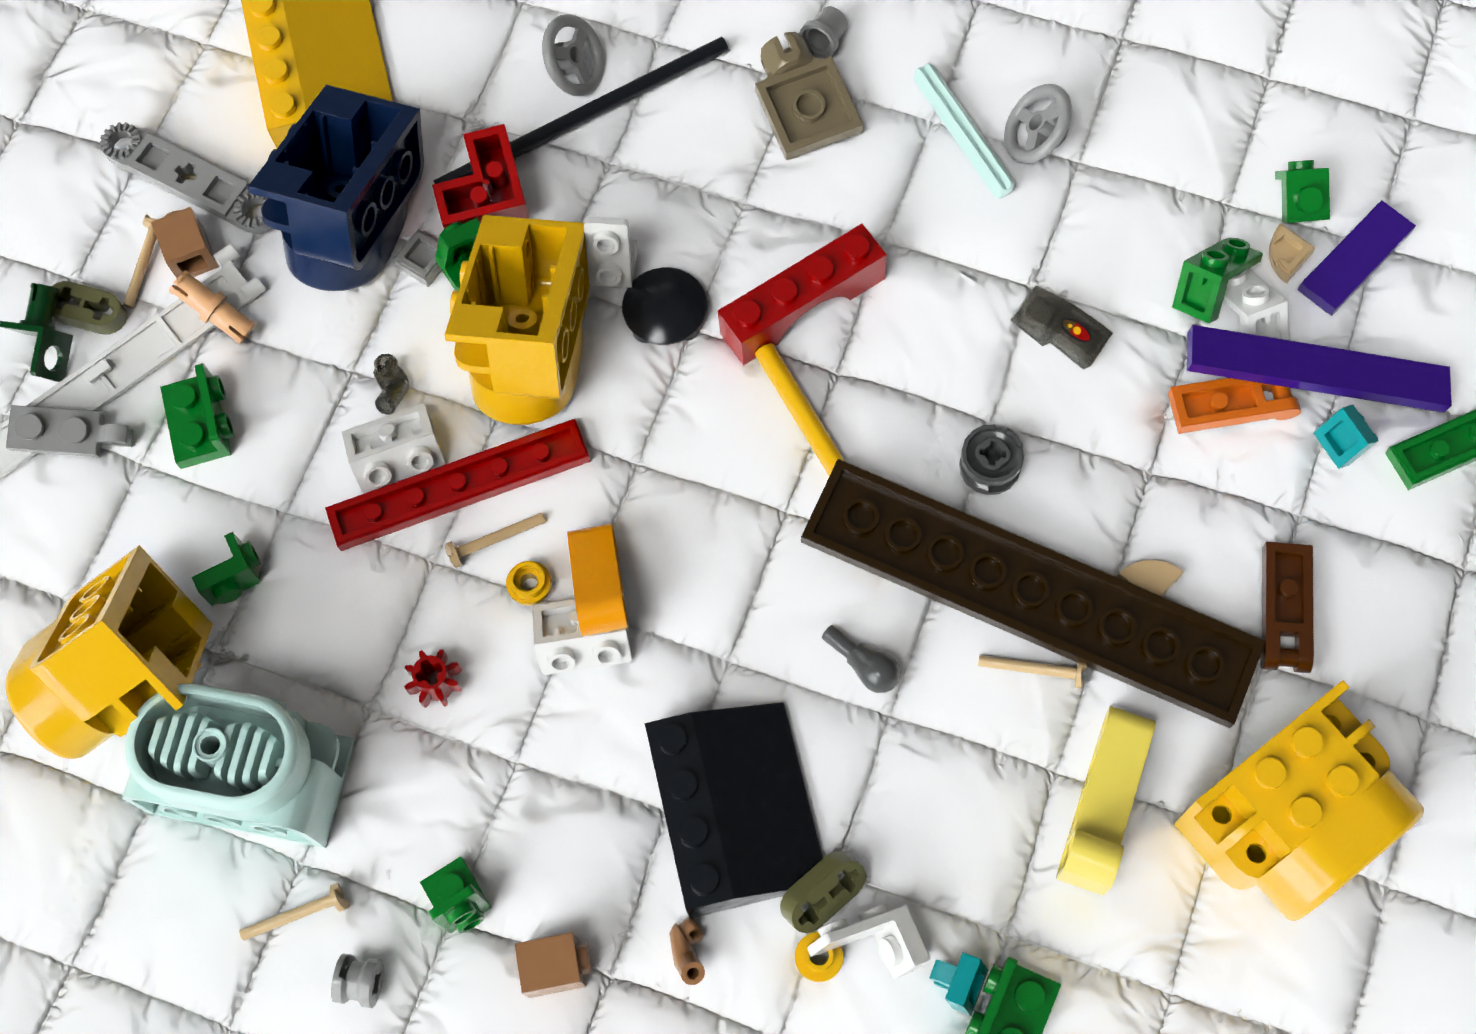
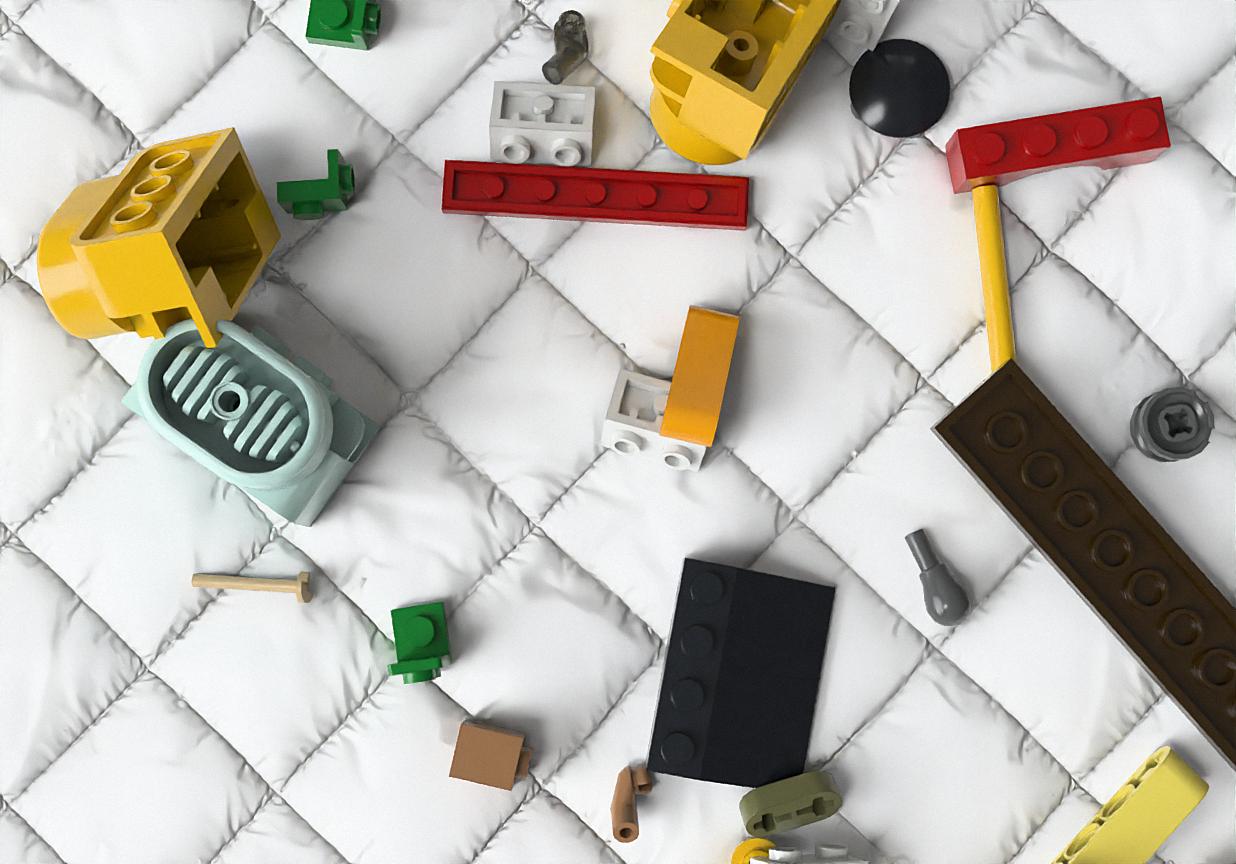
camera: 15 degrees right, 15 degrees up
light grey wheel [331,953,384,1009] -> none
red gear [404,649,462,708] -> none
tan piece [445,513,546,568] -> none
yellow plate [506,561,552,606] -> none
tan piece [978,655,1087,689] -> none

